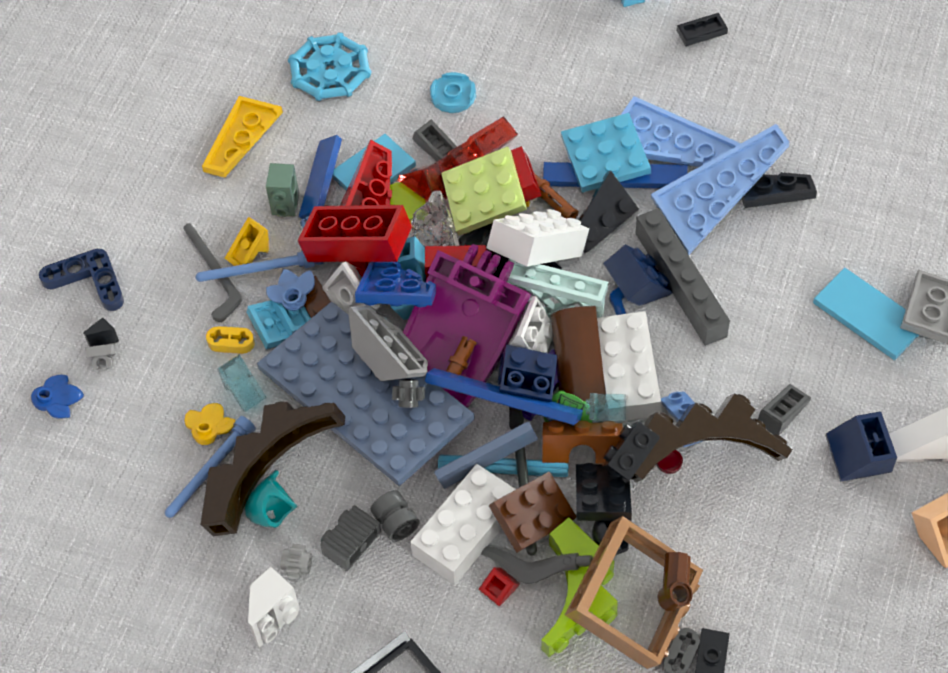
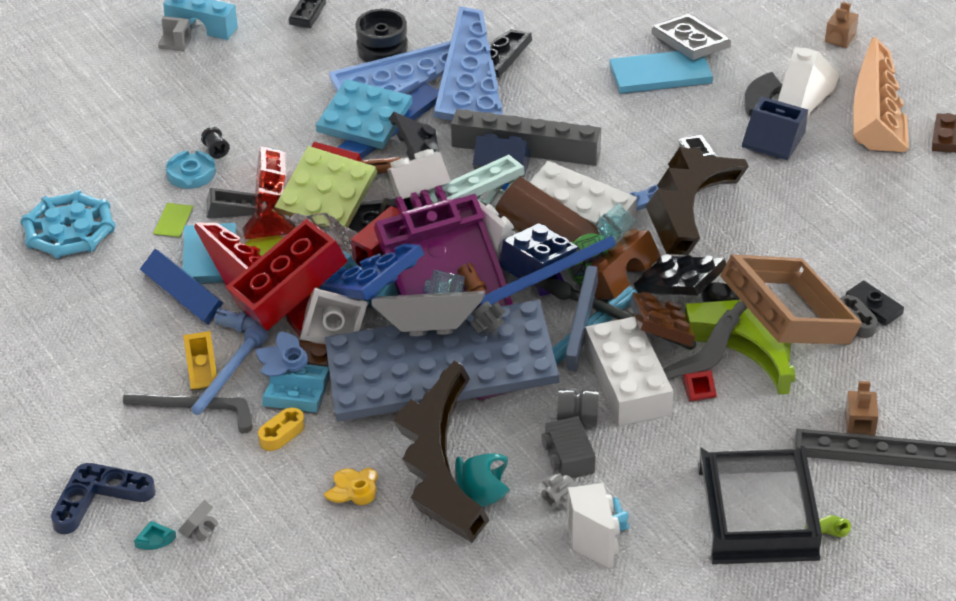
camera: 55 degrees left, 15 degrees down
blue plate [31,375,84,419] -> none
black slope [83,318,119,347] -> none
medium blue piece [165,416,256,518] -> none
yellow wing [202,96,283,178] -> none
clear light blue slope [217,354,267,412] -> none
sand green brick [266,163,299,217] -> none
black bracket [602,421,660,480] -> none
reddish brown piece [657,552,693,611] -> none
none -> teal tile [134,521,176,550]
none -> lime sticker [153,203,194,237]
none -> black bush [201,127,230,159]
none -> black wheel [355,8,408,62]
none -> clear light blue brick [423,270,465,294]
none -> medium azure hand [612,497,629,531]
none -> black tile [744,72,782,116]

